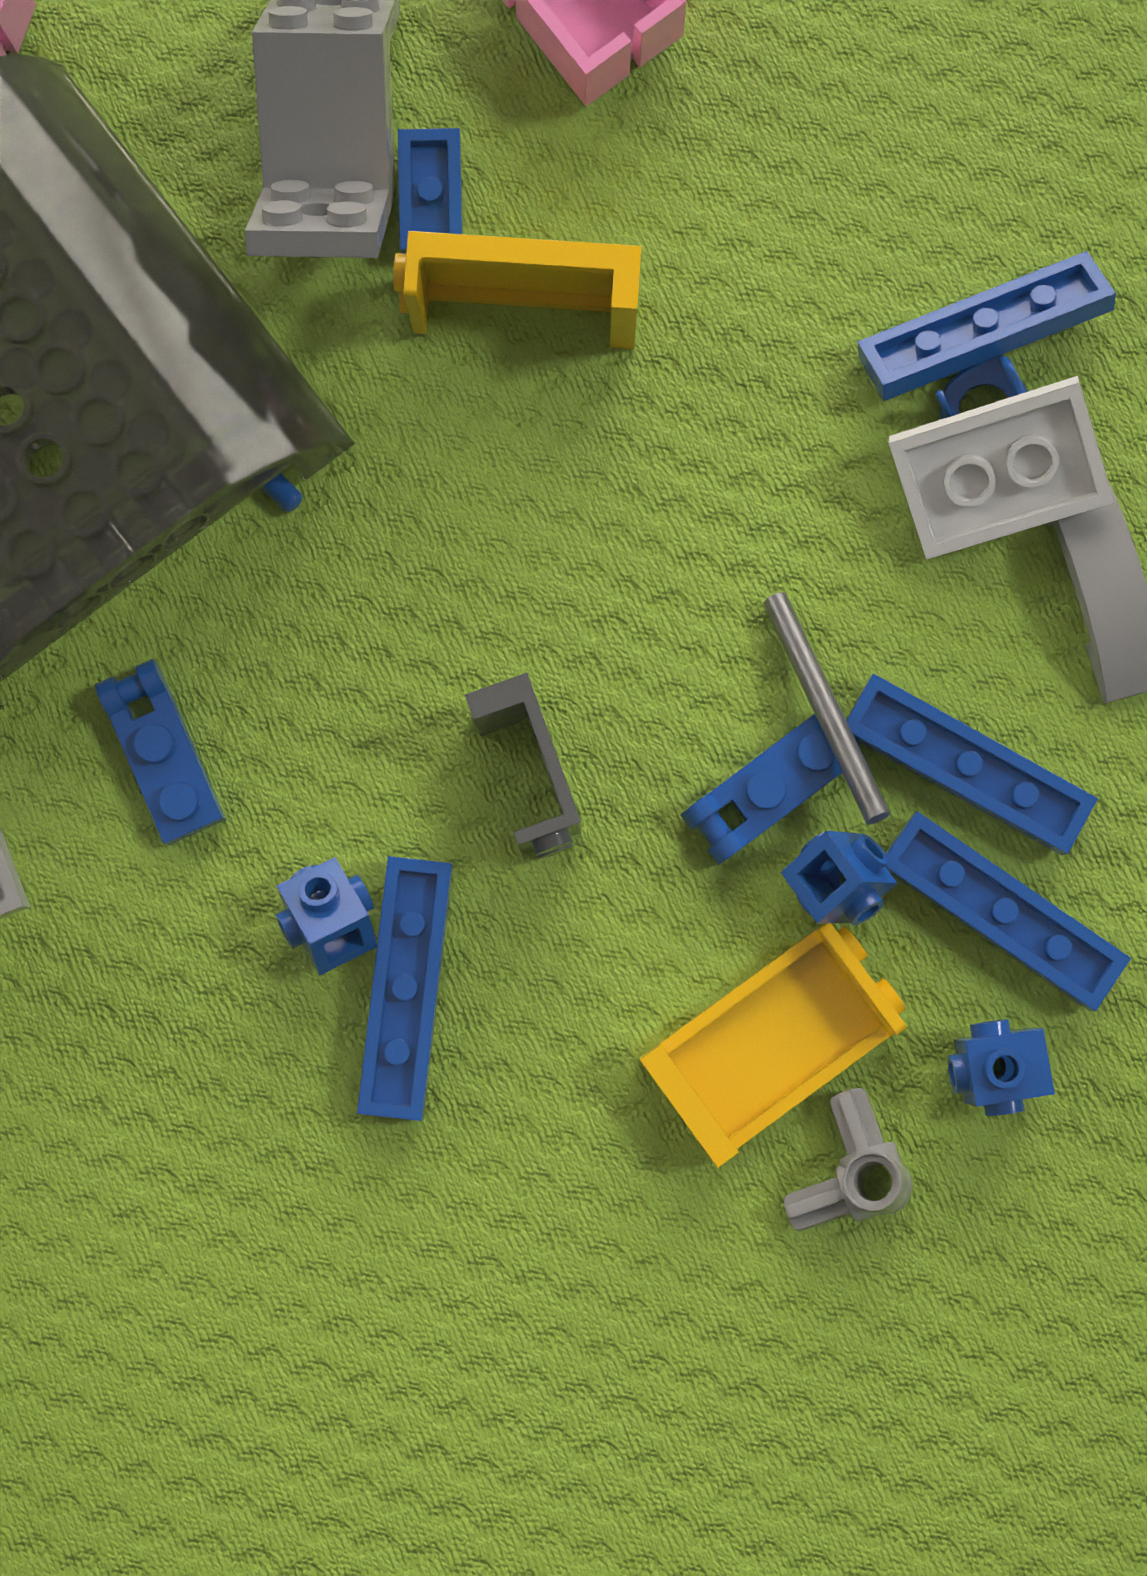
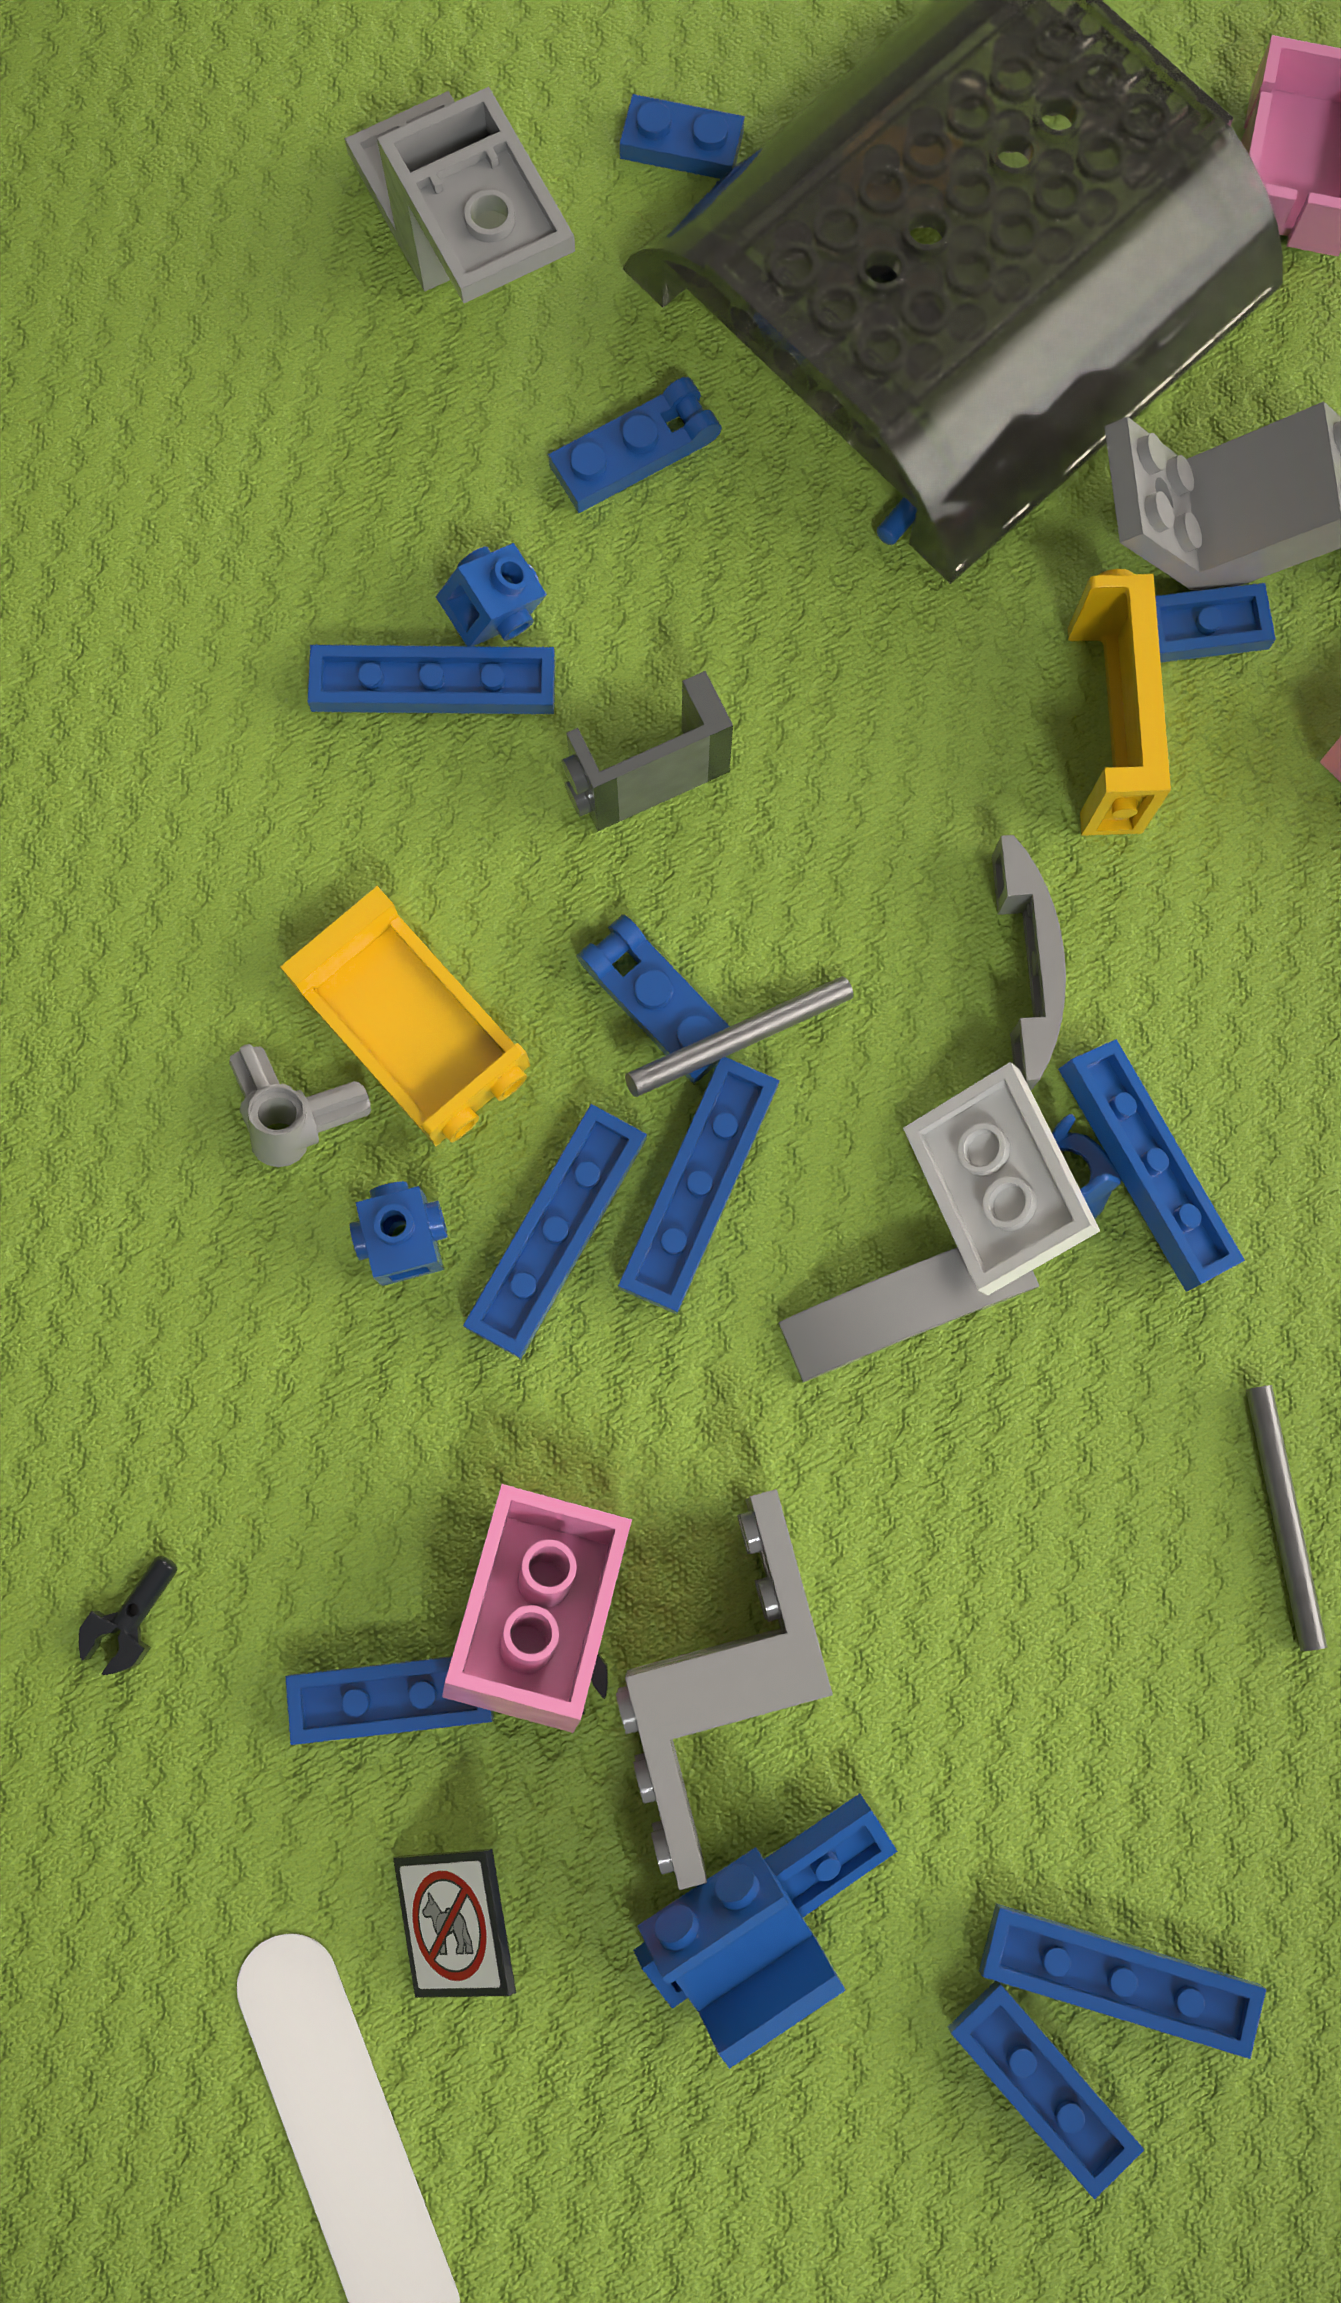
camera: 80 degrees right, 5 degrees down
blue brick [781,831,897,925] -> none
none -> light grey slope [992,835,1066,1090]

